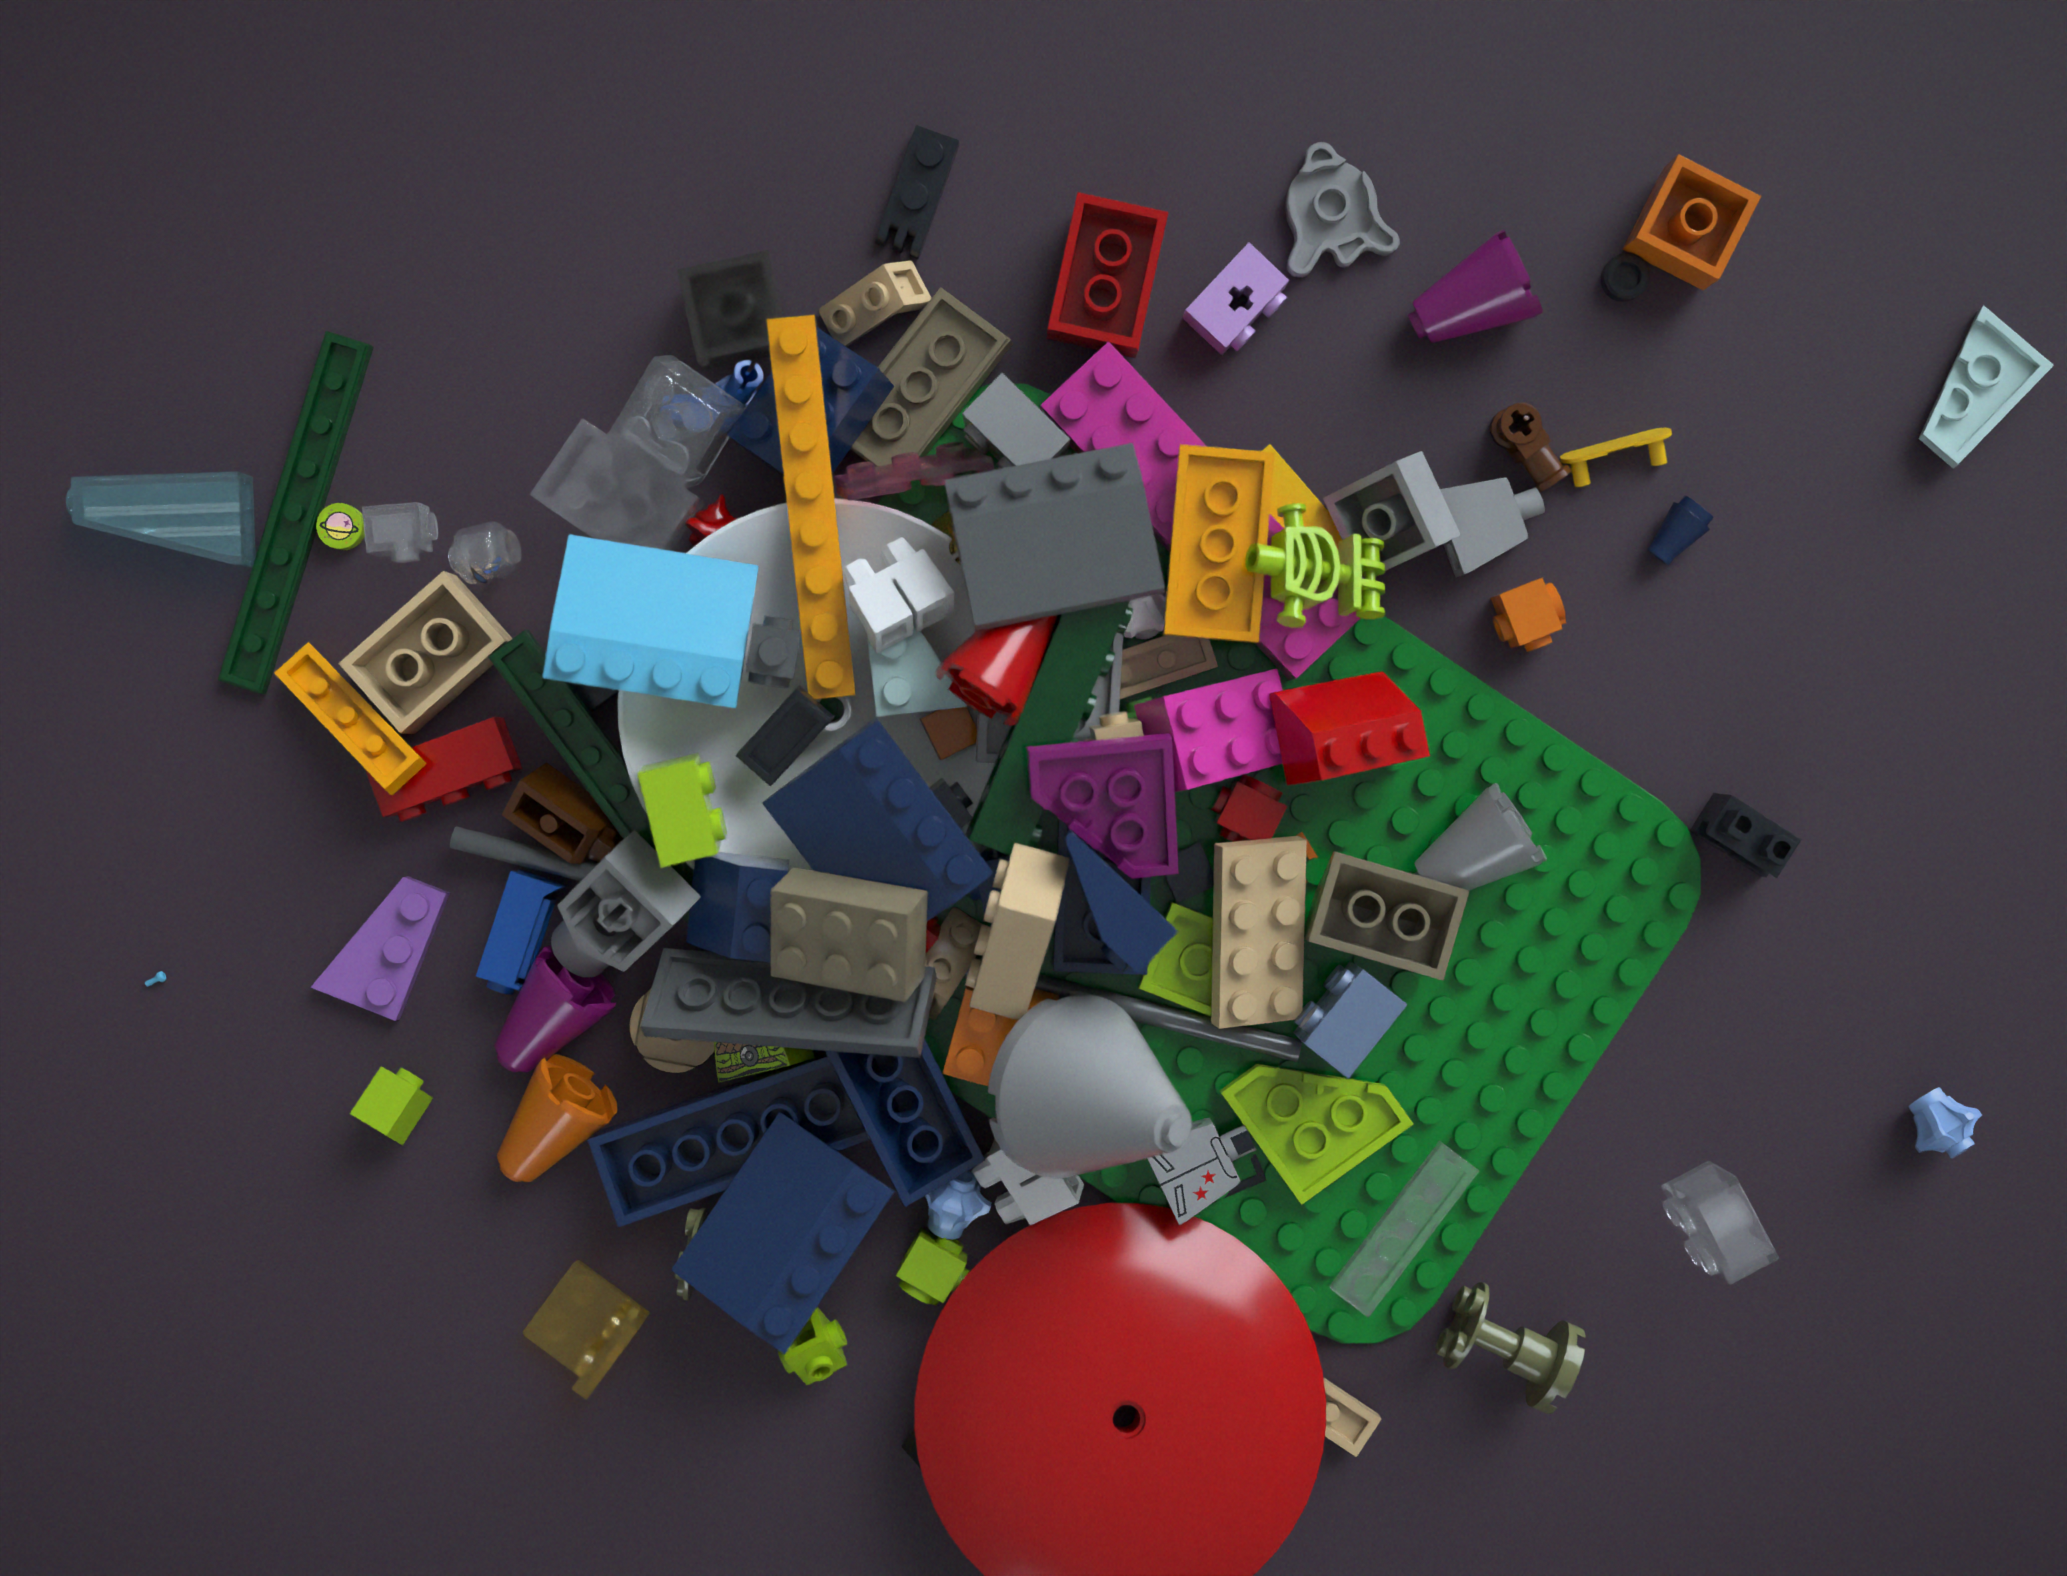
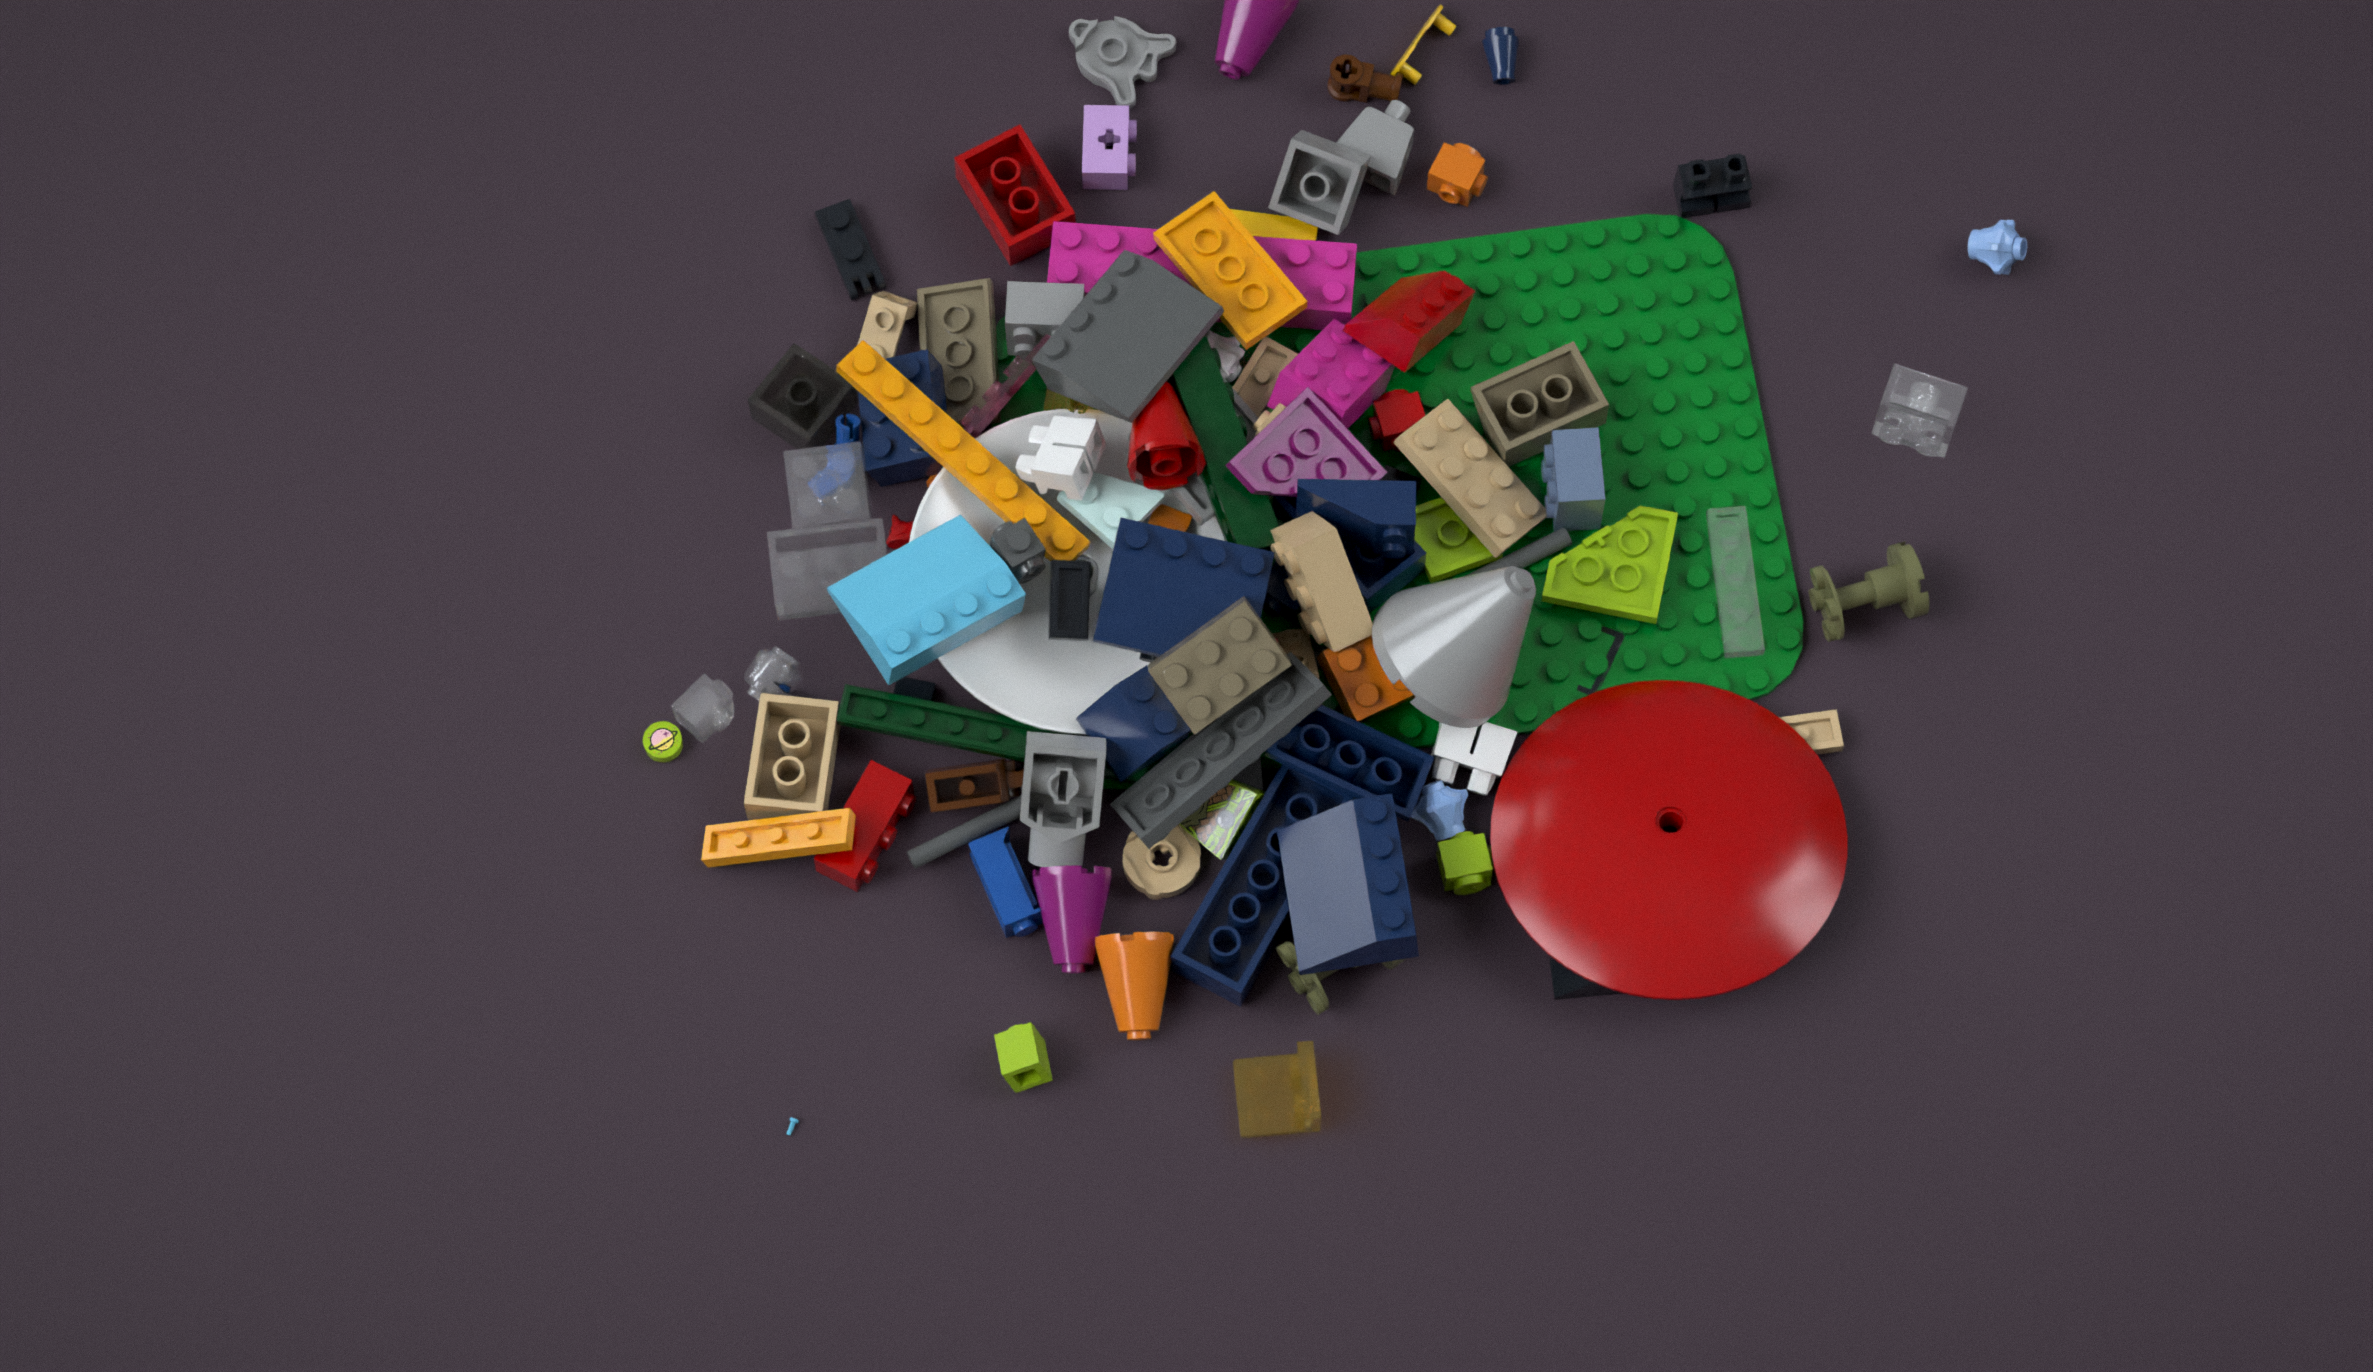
camera: 45 degrees left, 20 degrees down
clear light blue slope [66,471,256,568] -> none
dark green tile [218,331,374,694] -> none
medium lavender wing [311,876,450,1021] -> none
lime brick [637,753,727,867] -> none
lime brick [778,1307,848,1385] -> none
light grey torso [1147,1118,1256,1225] -> none
lime piece [1245,503,1385,628] -> none
light grey cone [1414,783,1547,890] -> none

